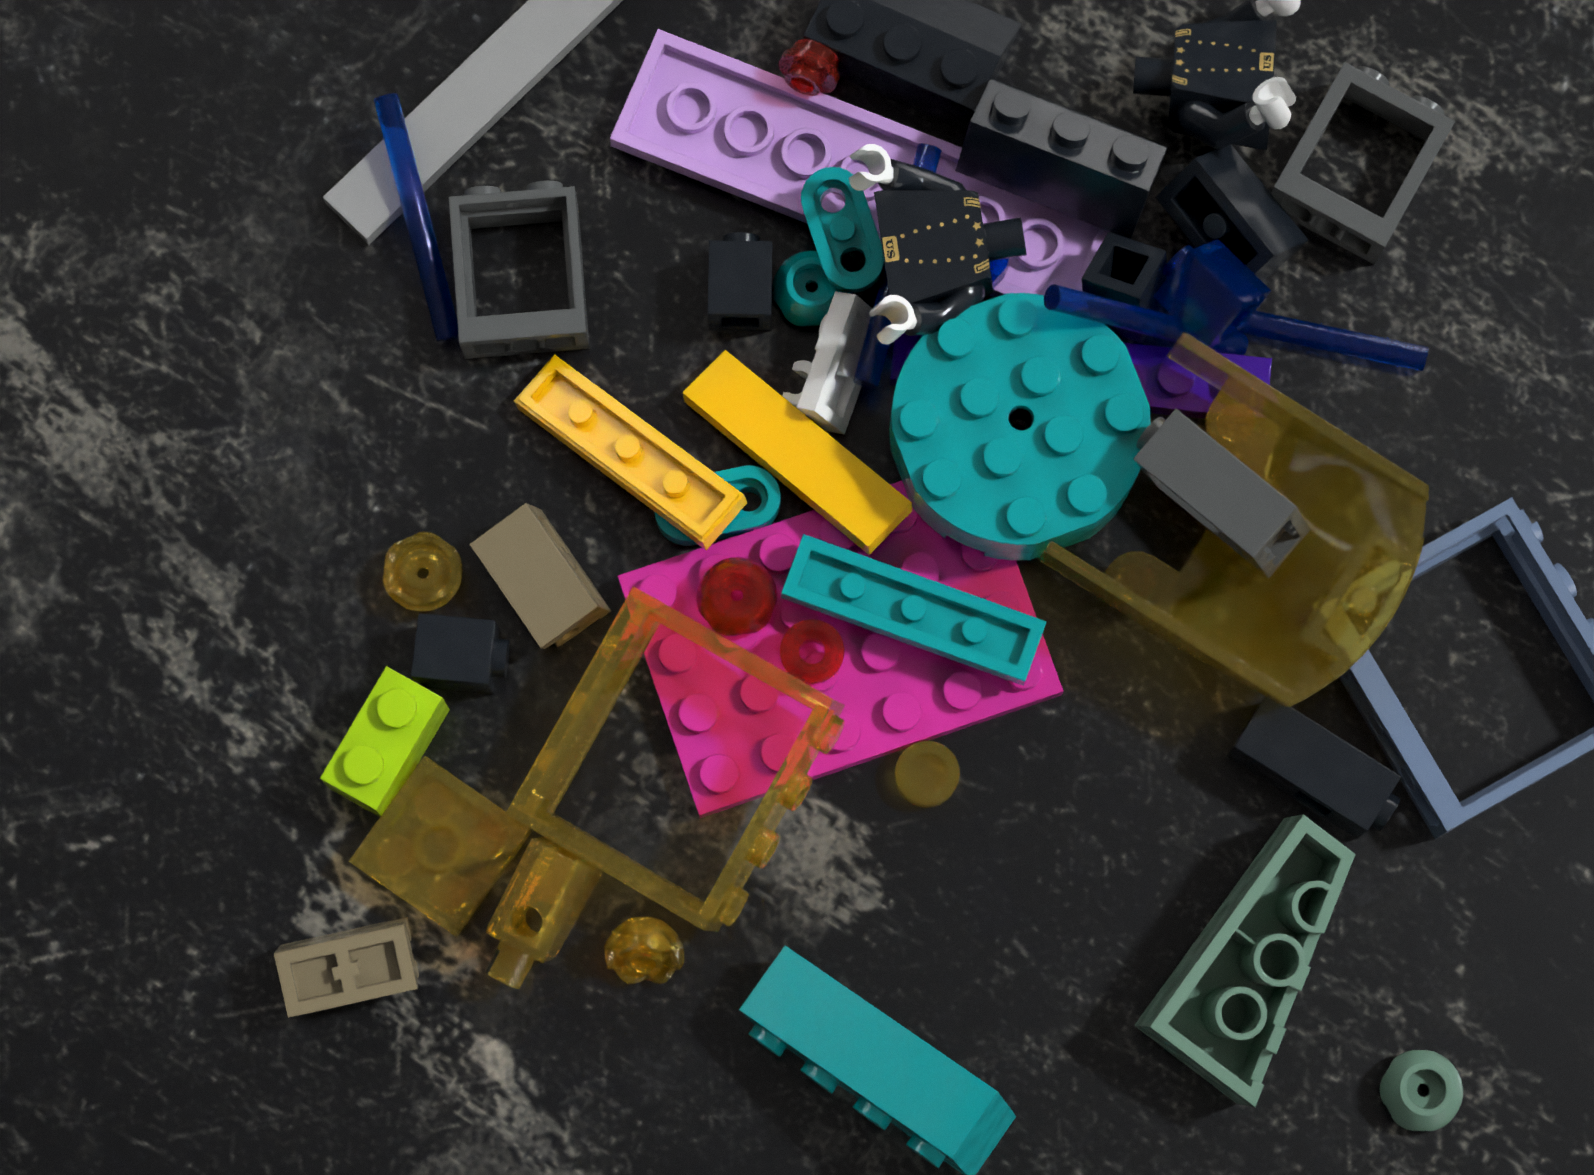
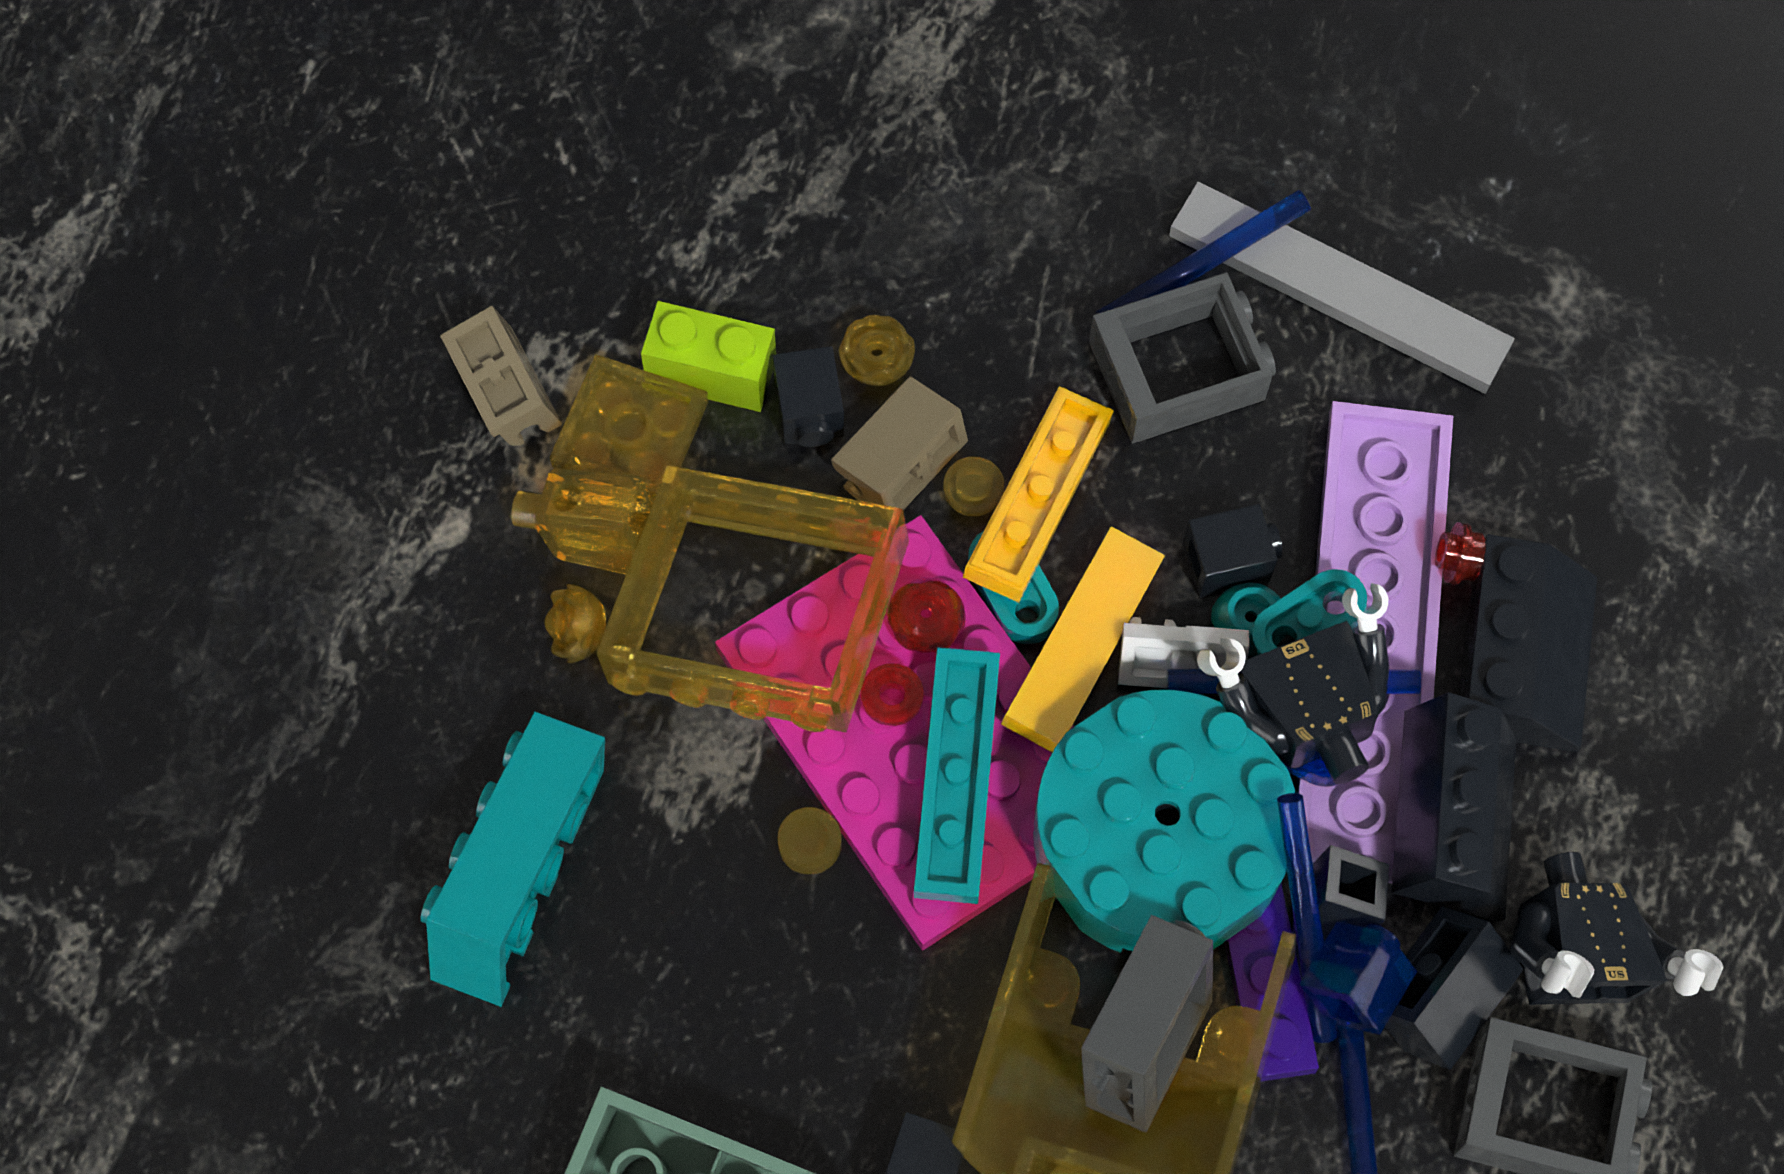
camera: 75 degrees right, 10 degrees down
none -> clear yellow plate [943,457,1004,516]

